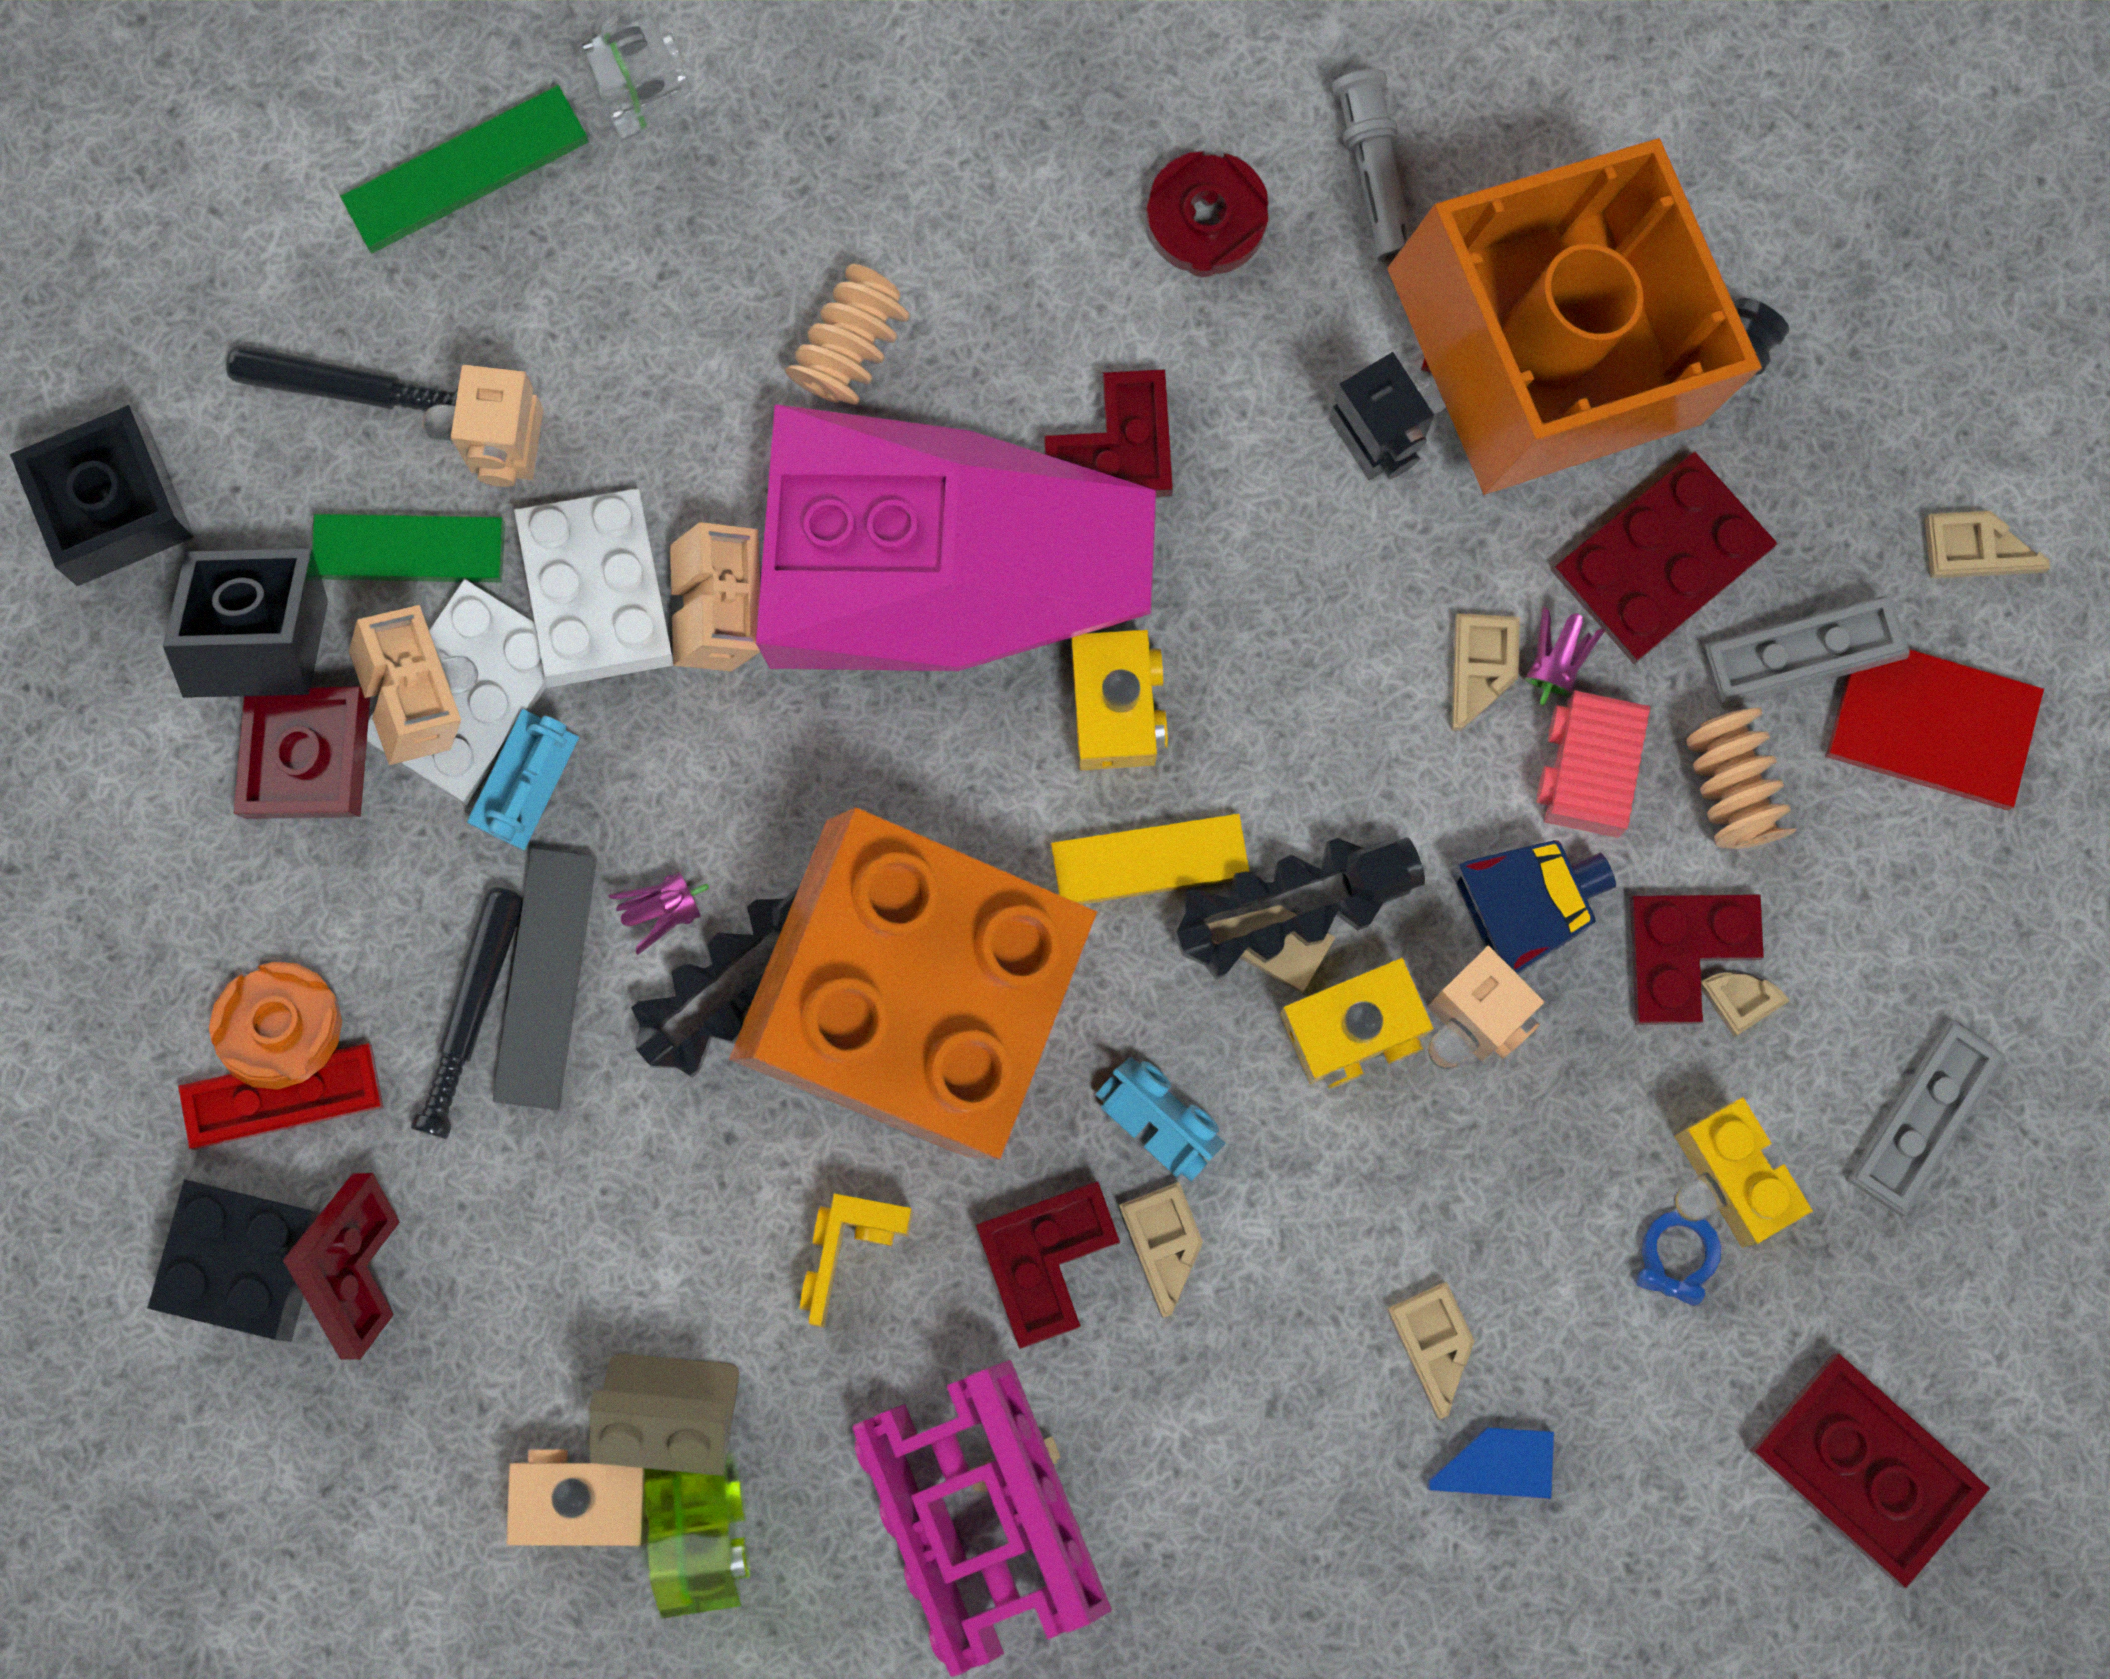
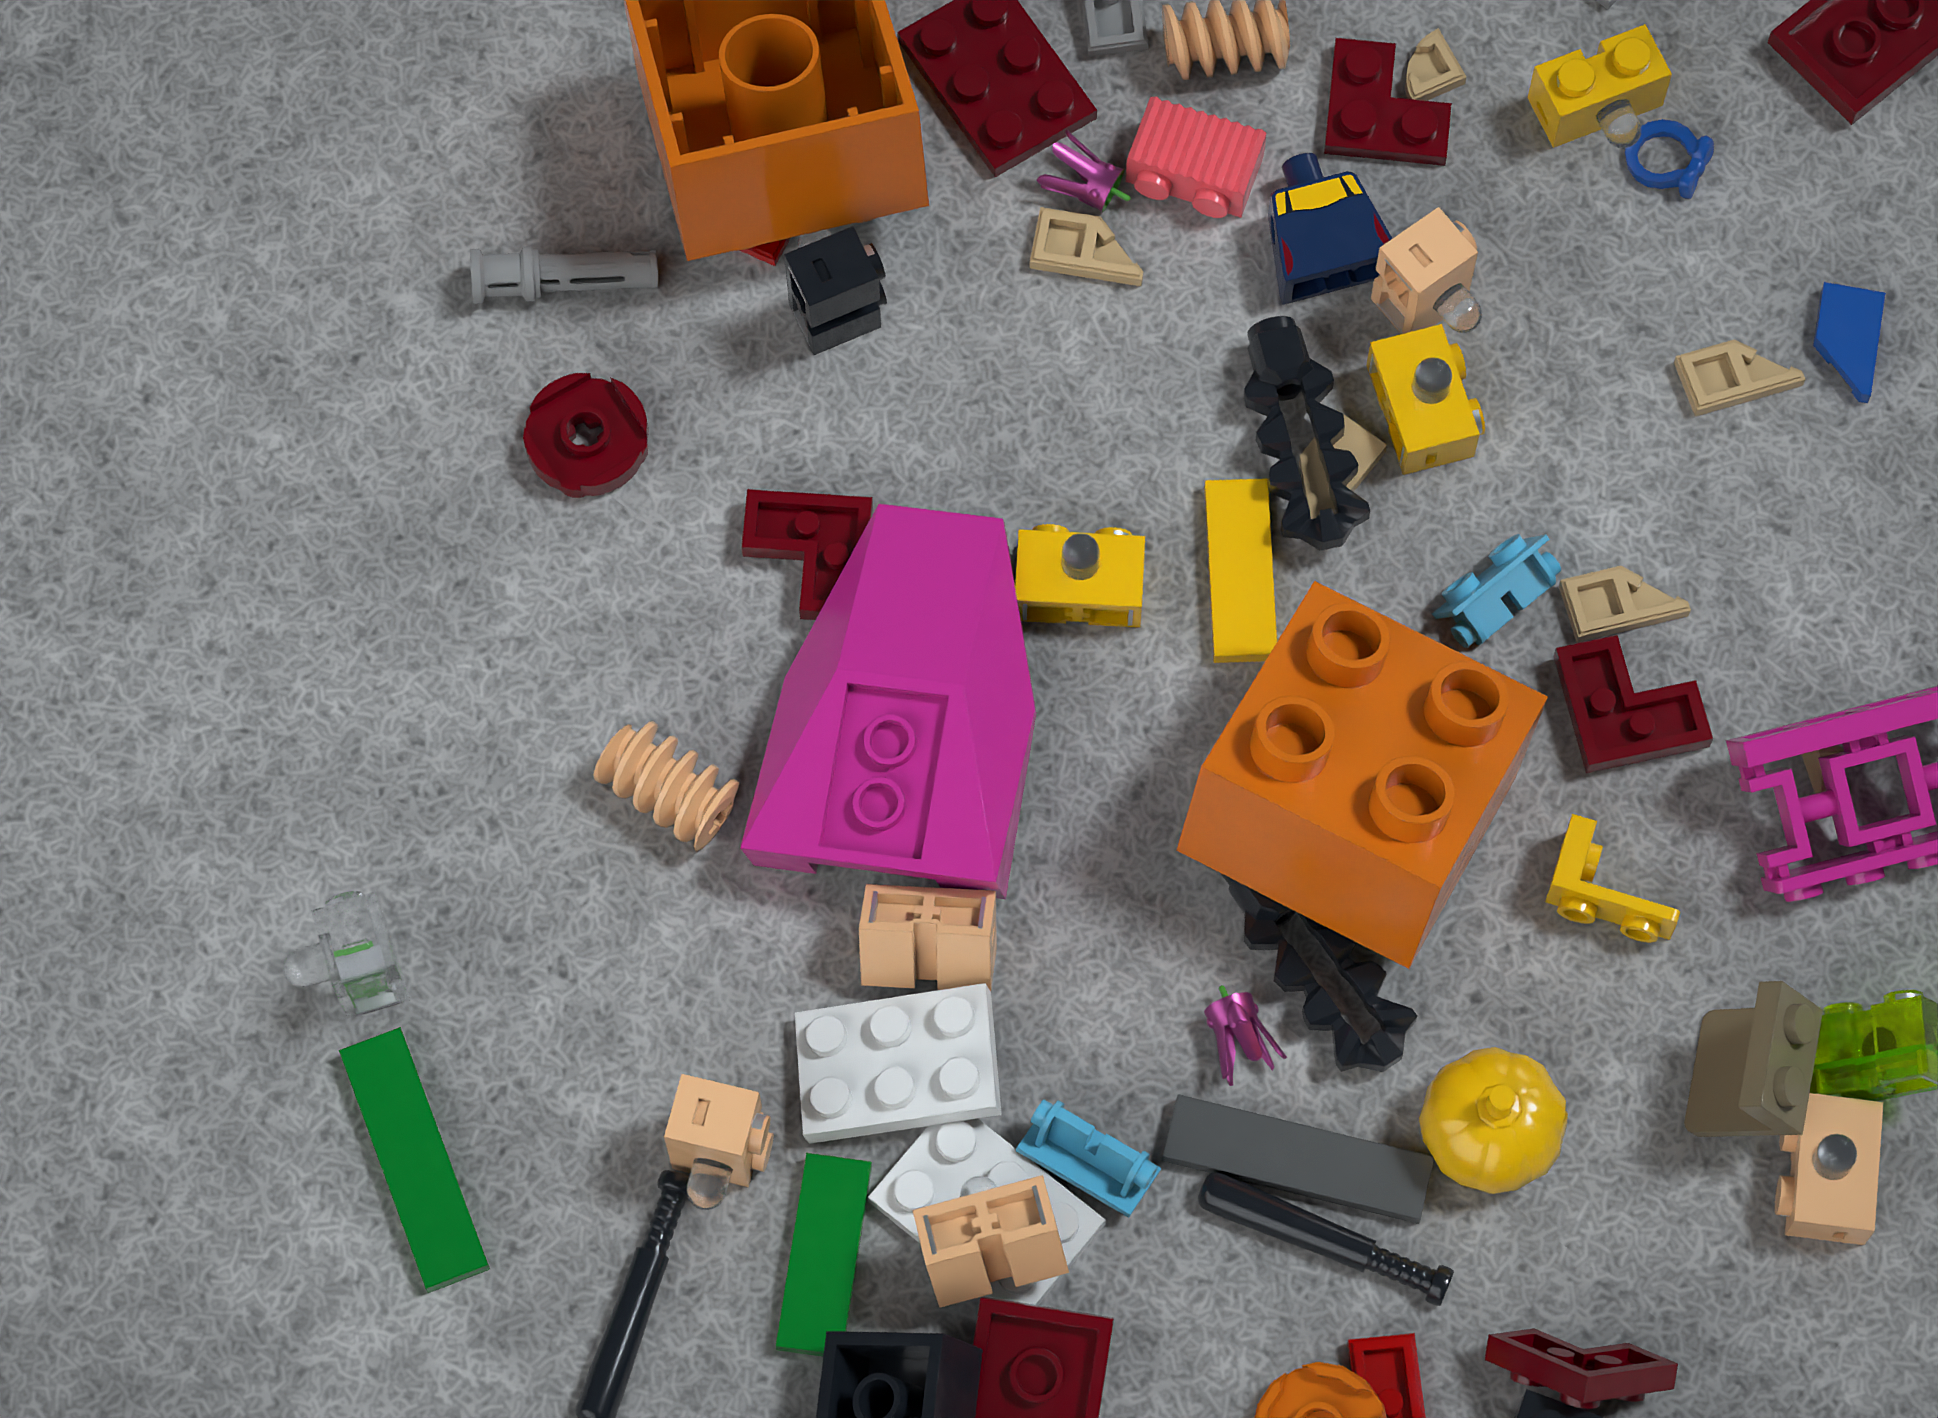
camera: 80 degrees left, 10 degrees down
none -> yellow piece [1419,1047,1568,1194]

